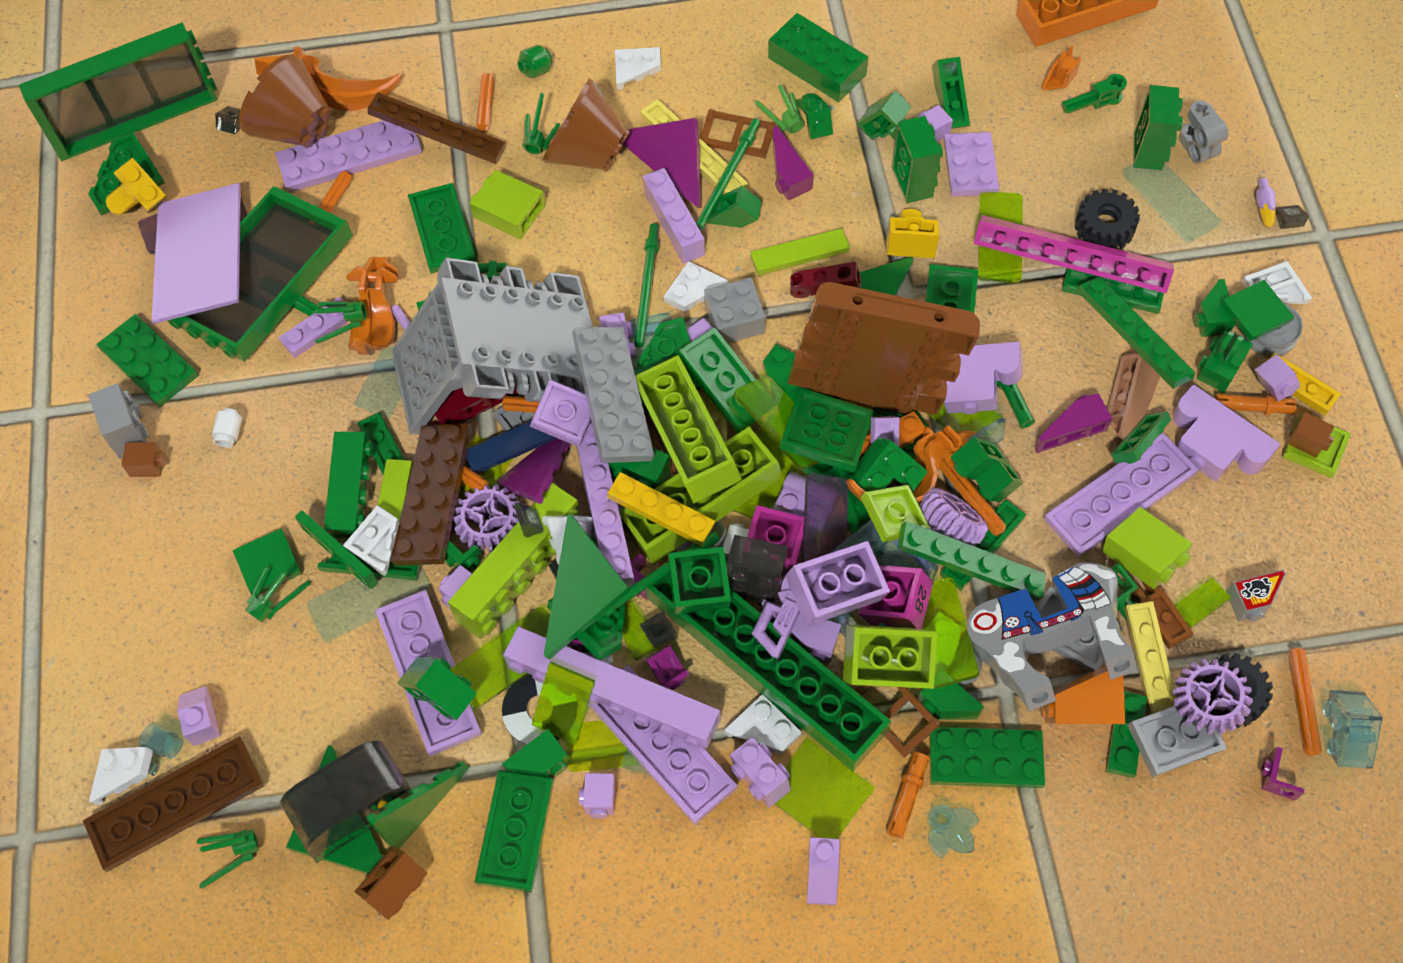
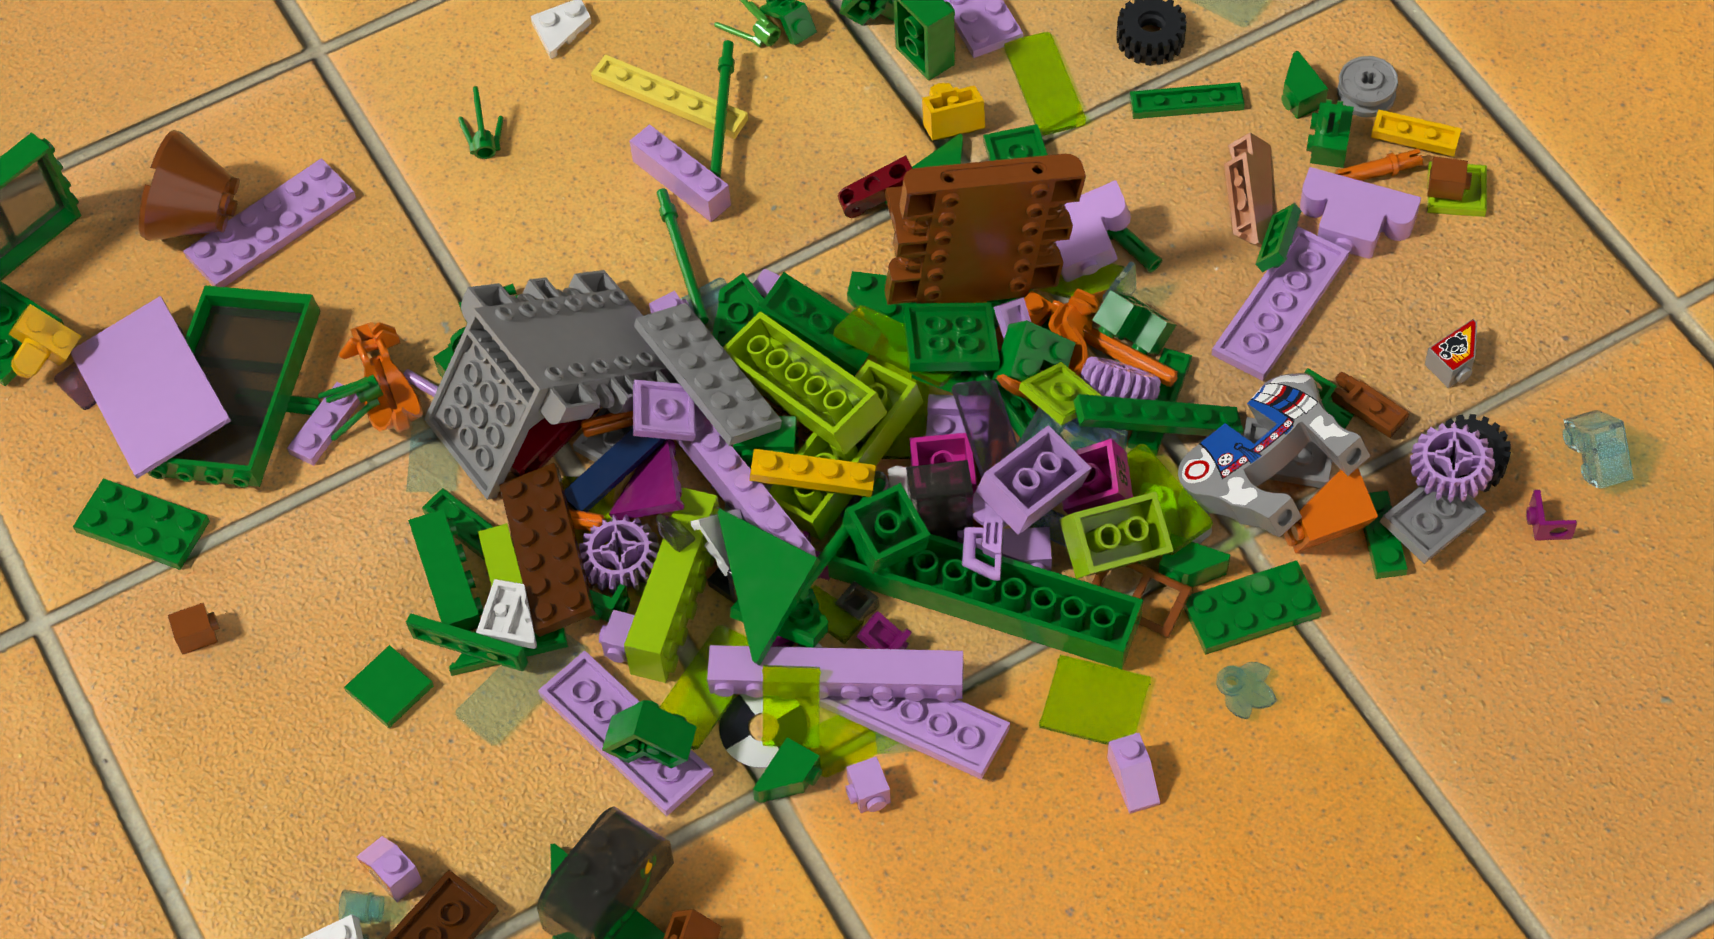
camera: 20 degrees left, 5 degrees down
light grey brick [88,383,150,459] -> none
white brick [212,408,242,448] -> none
clear smoke slope [215,106,241,134] -> none
green plant [245,567,311,622] -> none
orange piece [254,46,401,111] -> none
orange axle [309,171,352,228] -> none
green tile [366,761,469,849] -> none
reddish brown plate [367,92,505,164] -> none
green tile [408,183,477,274] -> none
lime brick [470,170,546,239] -> none
green tile [474,770,554,893] -> none
orange axle [476,73,494,132] -> none
green head [517,45,552,78] -> none
dark orange cone [542,78,630,172] -> none
magenta tile [619,118,702,208] -> none
white wing [663,261,729,312] -> none
dark orange window [700,109,776,159] -> none
light grey brick [704,278,766,343] -> none
green slope [707,186,762,228] -> none
white wing [724,694,802,754] -> none
lavender brick [730,738,791,808] -> none
lime tile [750,228,850,276] -> none
magenta slope [772,126,813,201] -> none
orange pin [886,752,930,839] -> none
dark pink brick [973,215,1174,294] -> none
magenta slope [1035,393,1112,453] -> none
green plate [1078,276,1196,389] -> none
lime brick [1102,507,1193,589] -> none
light yellow tile [1124,601,1176,715] -> none
clear neon green tile [1174,577,1231,629] -> none
green tile [1221,280,1294,342] -> none
white wing [1242,261,1312,305] -> none
lavender brick [1255,355,1300,402] -> none
orange axle [1289,648,1322,756] -> none

